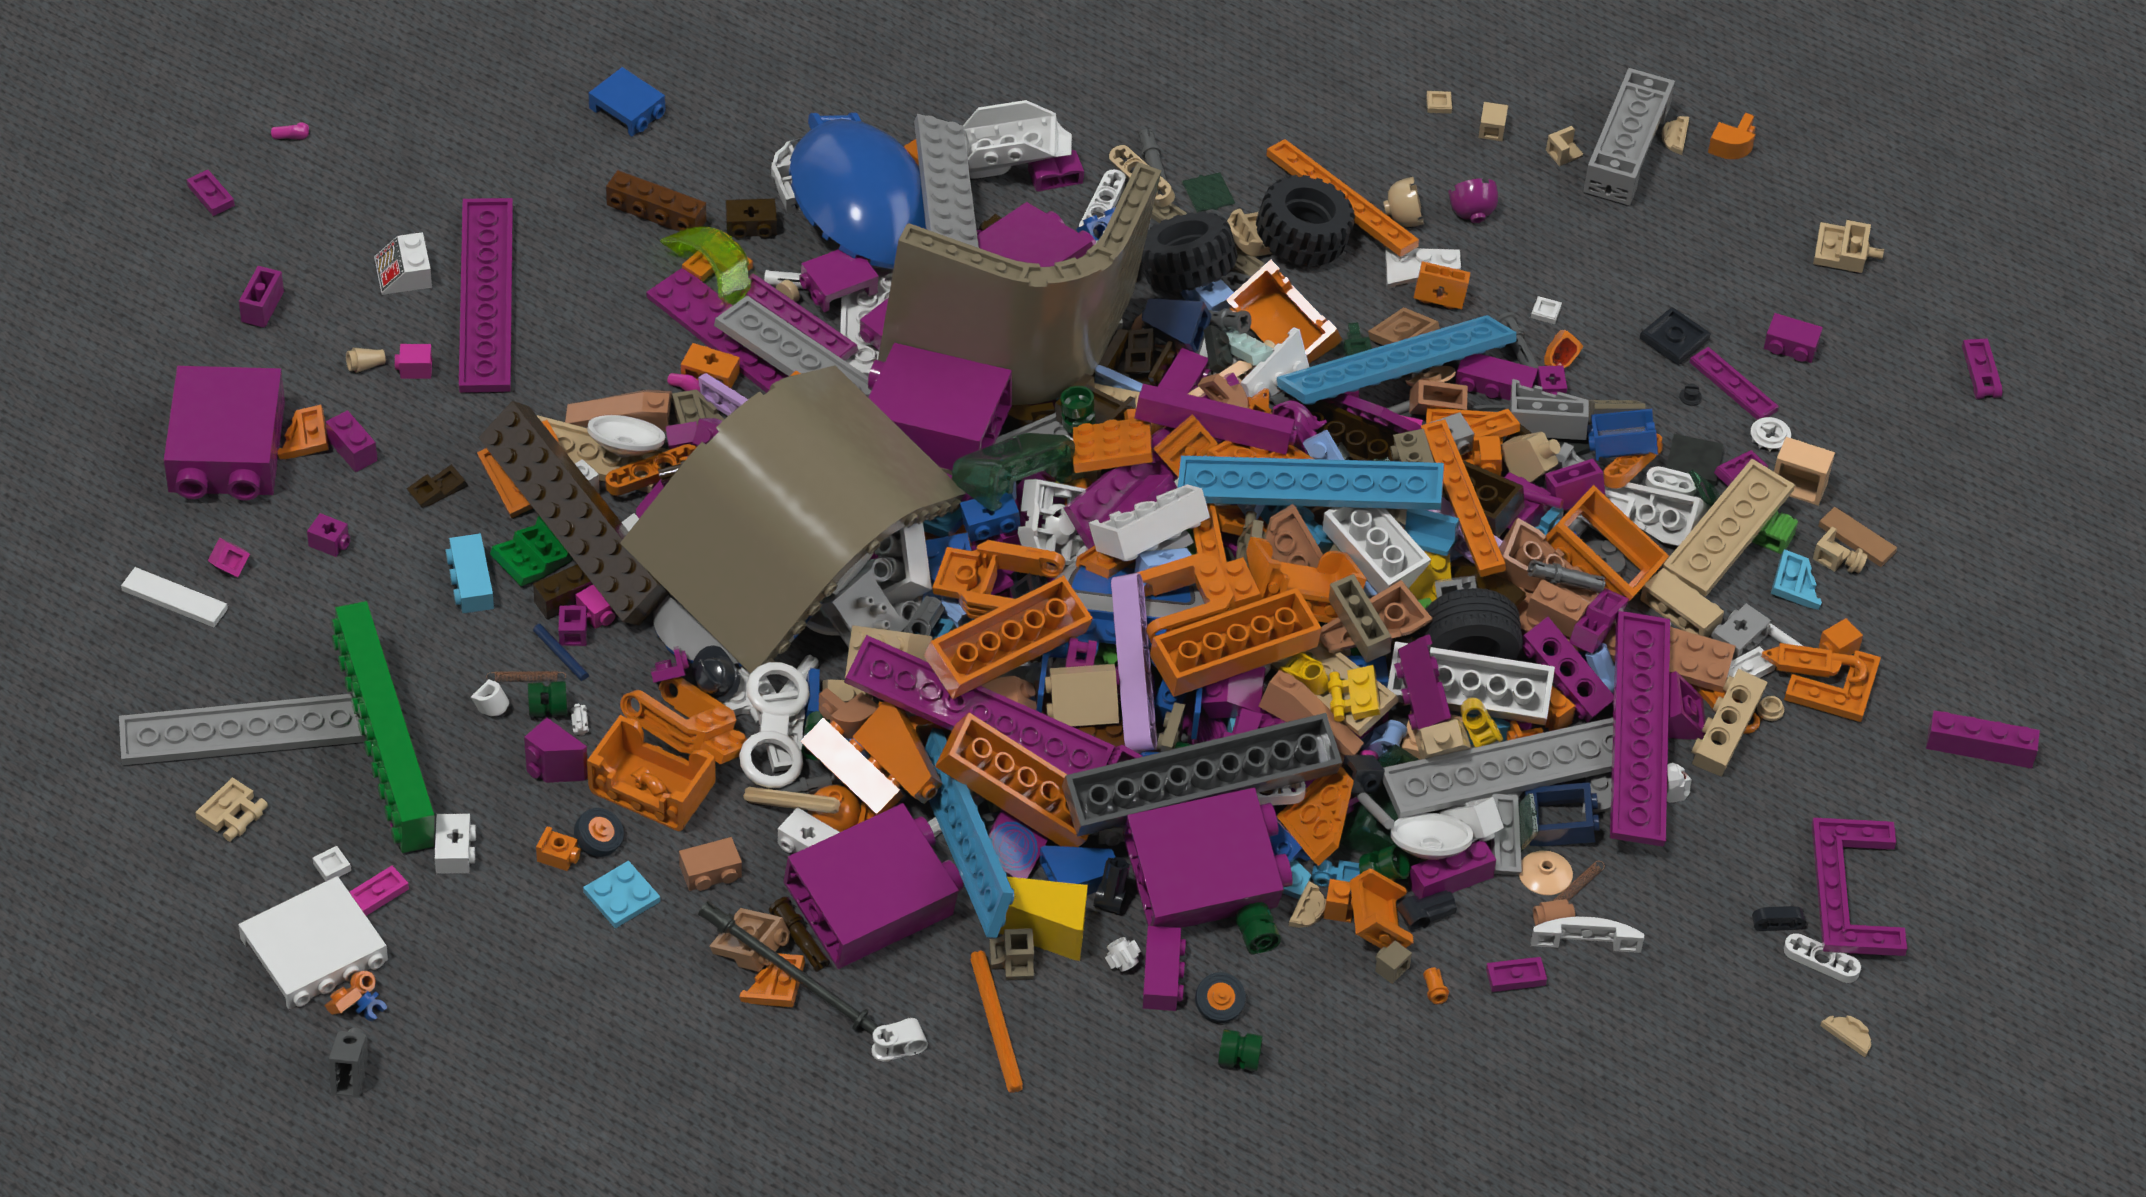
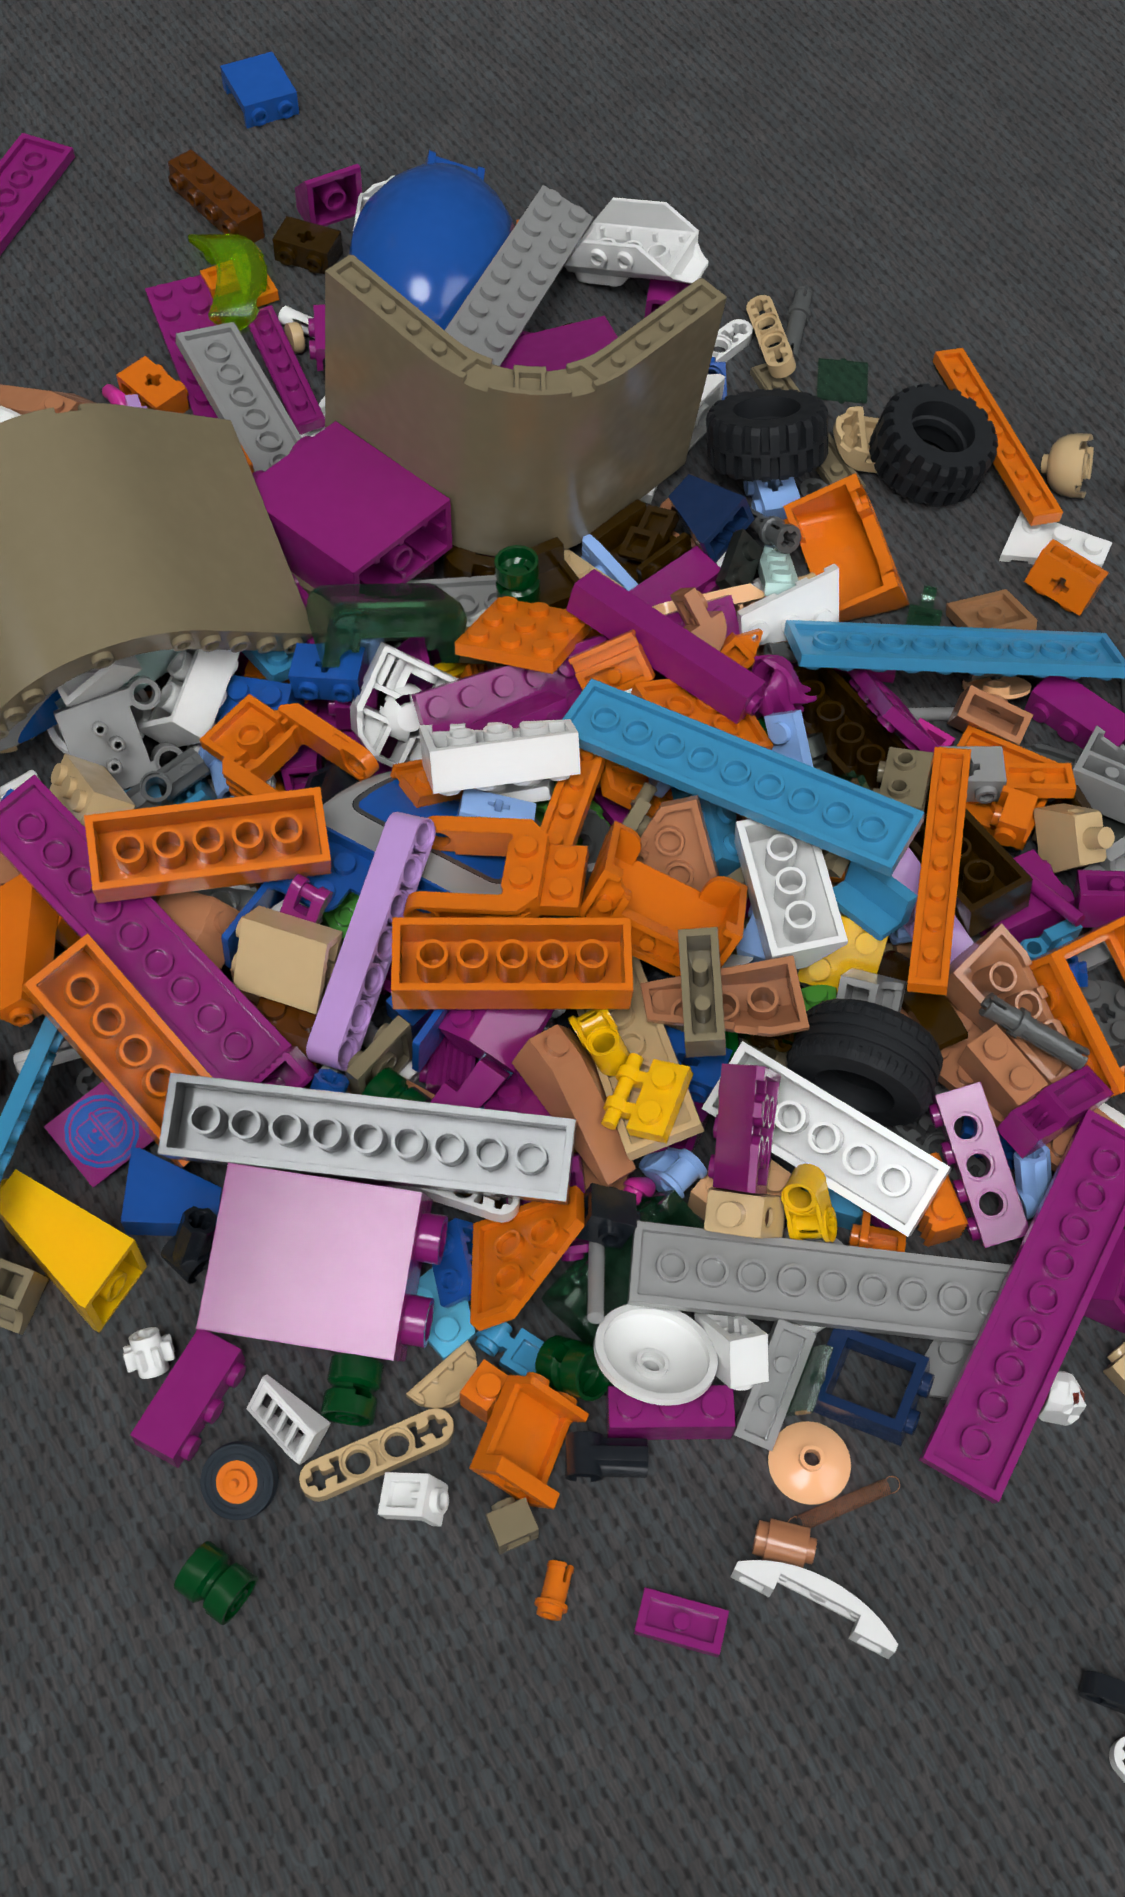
camera: 25 degrees right, 10 degrees up
none -> white slope [246,1374,331,1465]
none -> magenta slope [295,164,362,226]
none -> tan beam [299,1408,454,1502]
none -> white bracket [377,1472,449,1527]

